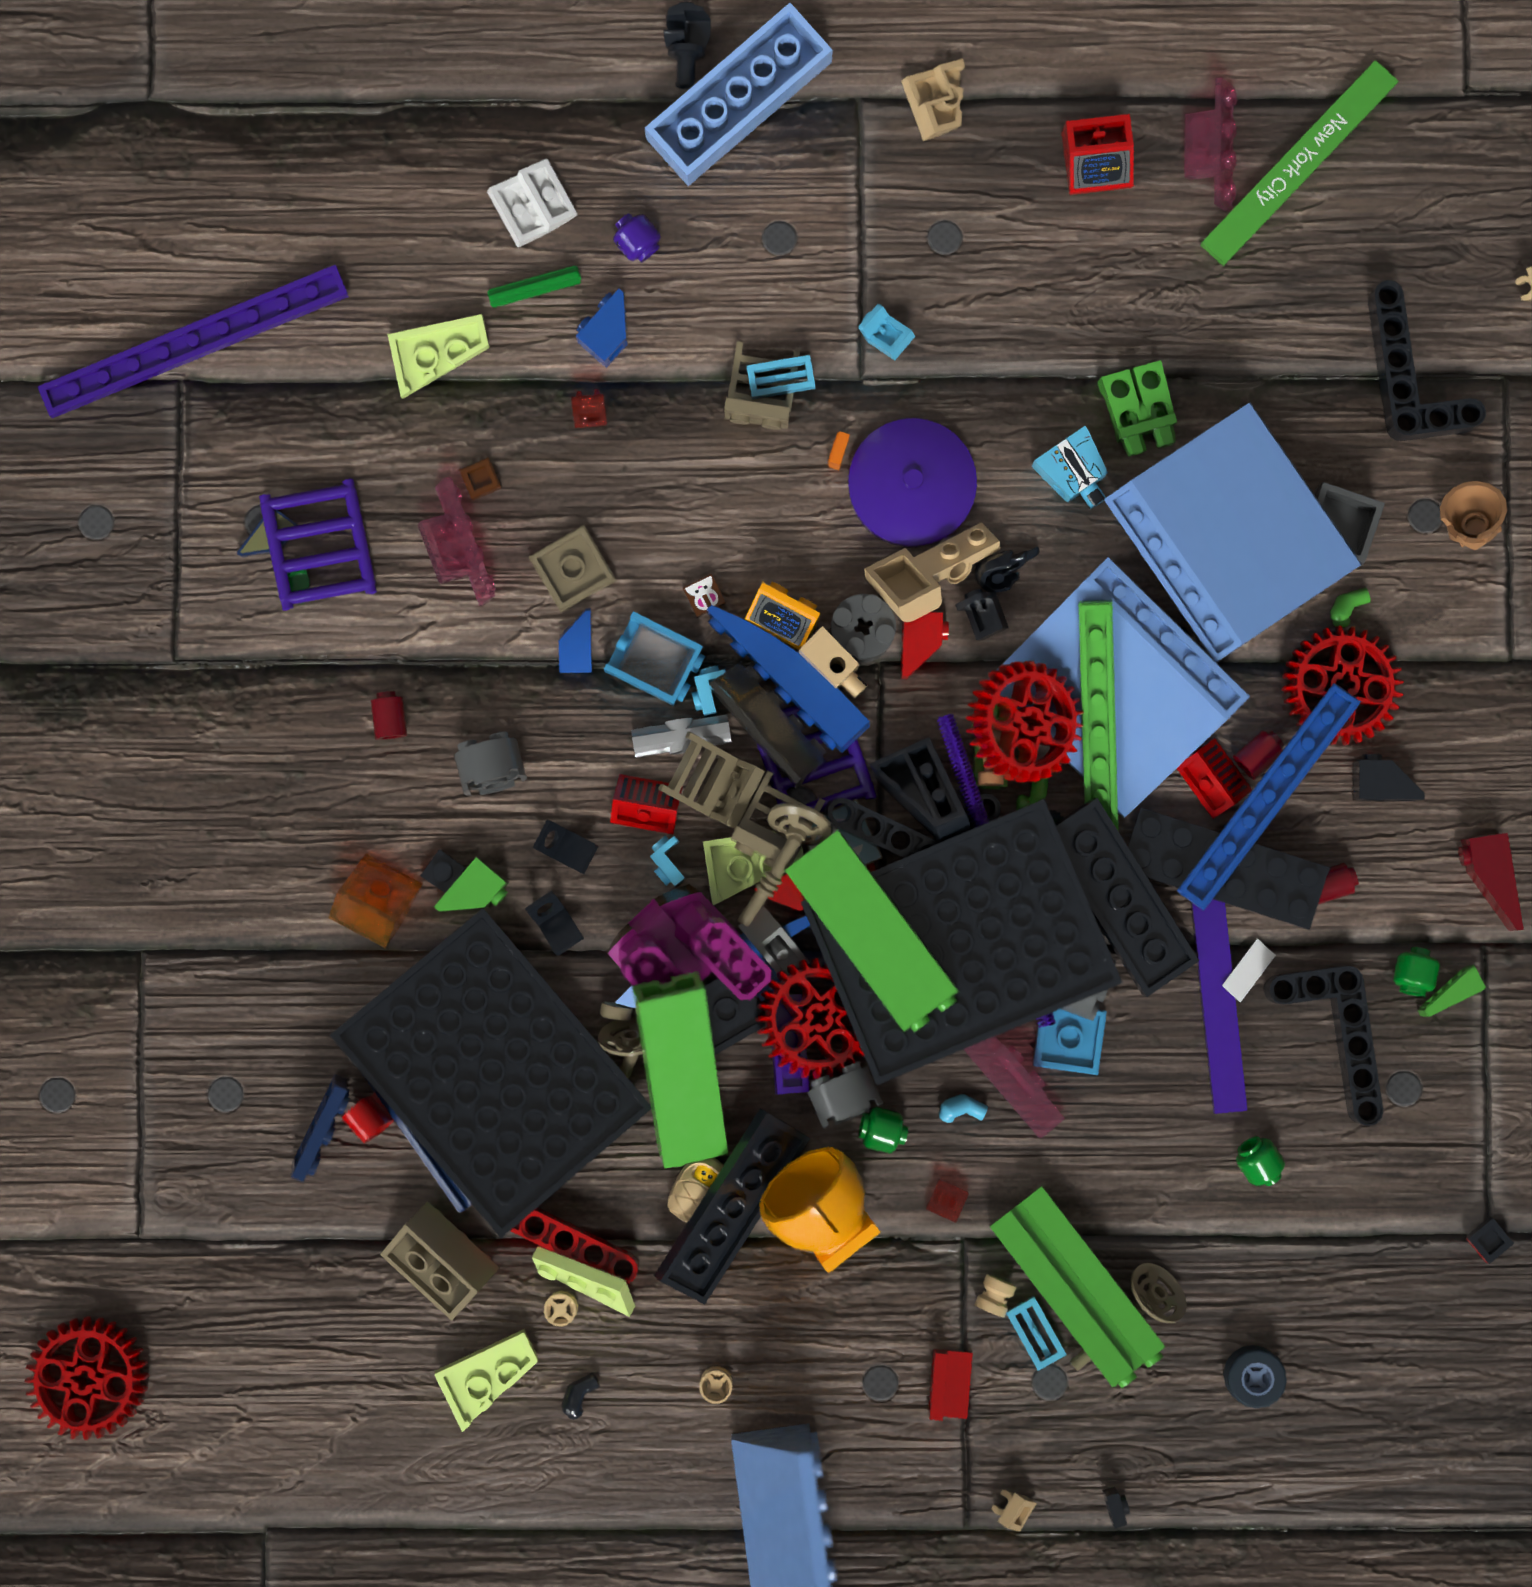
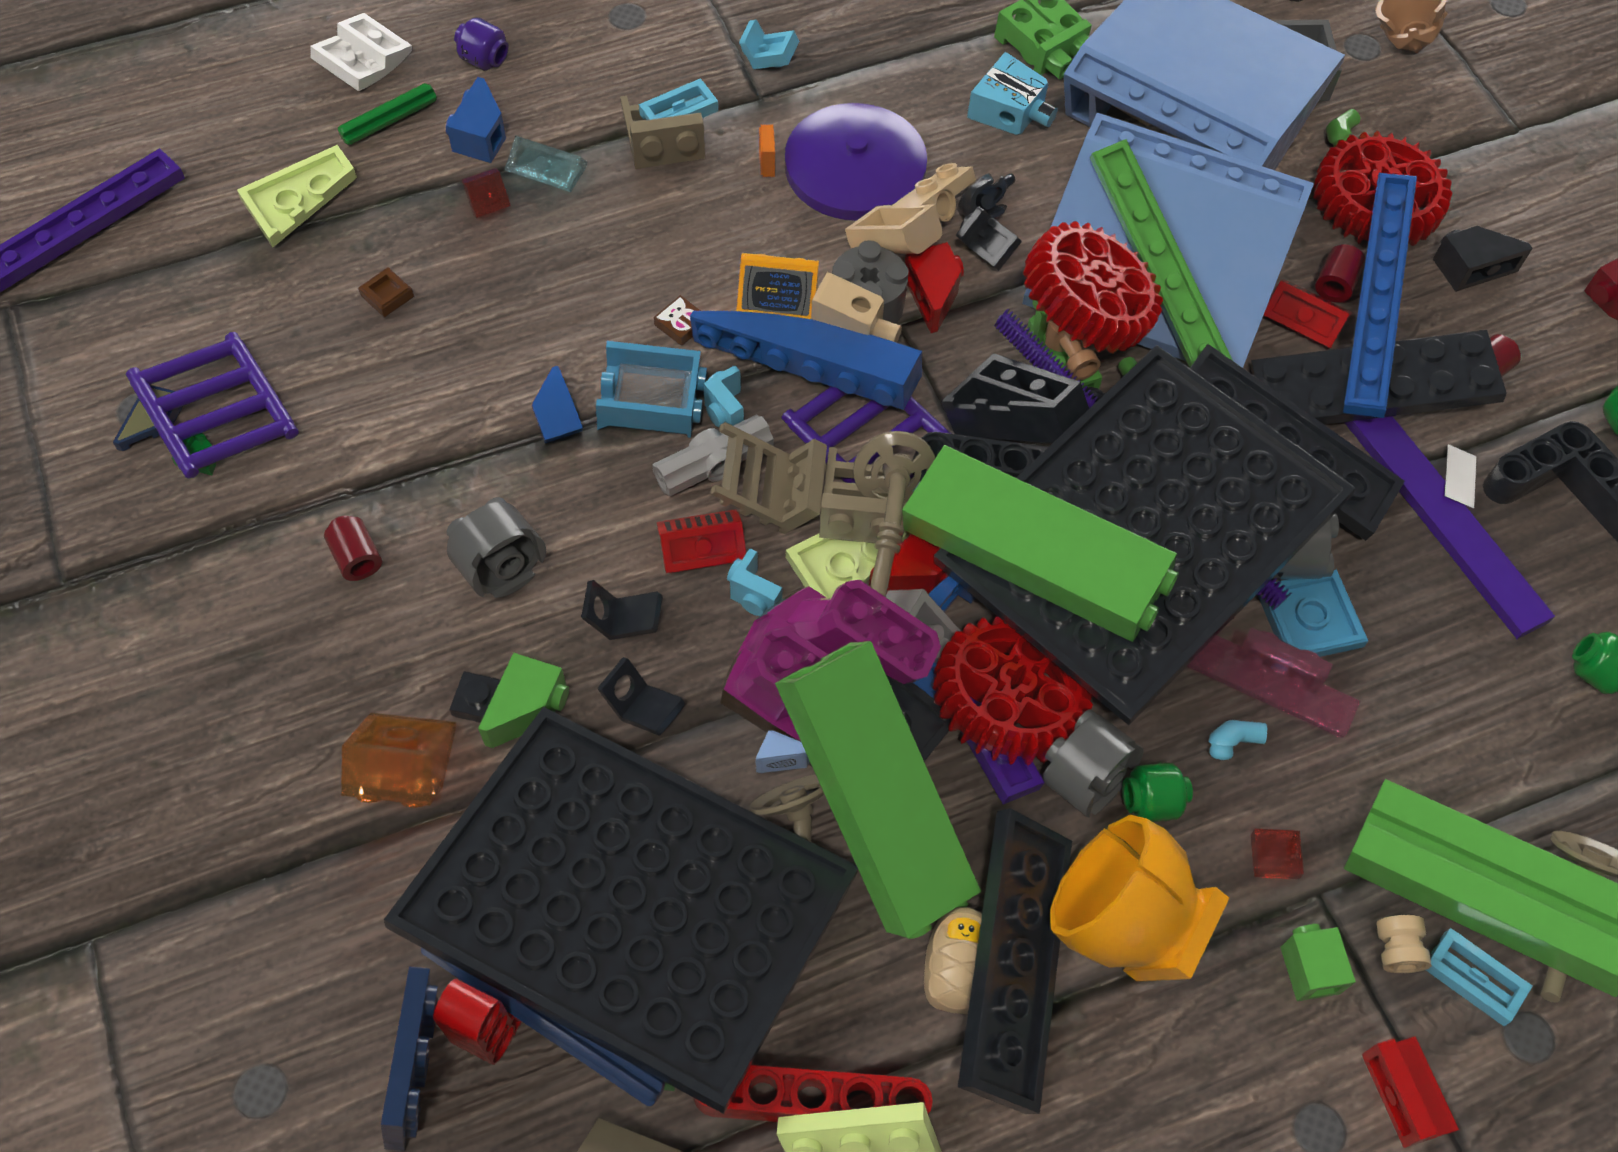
camera: 25 degrees left, 25 degrees down
clear pink bracket [417,477,495,606] -> none
dark tan tile [529,525,616,613] -> none
dark tan tile [600,1001,633,1021] -> none
clear smoke slope [709,663,826,788] -> none
none -> clear light blue slope [504,136,588,192]
none -> bright green brick [1280,924,1356,1001]

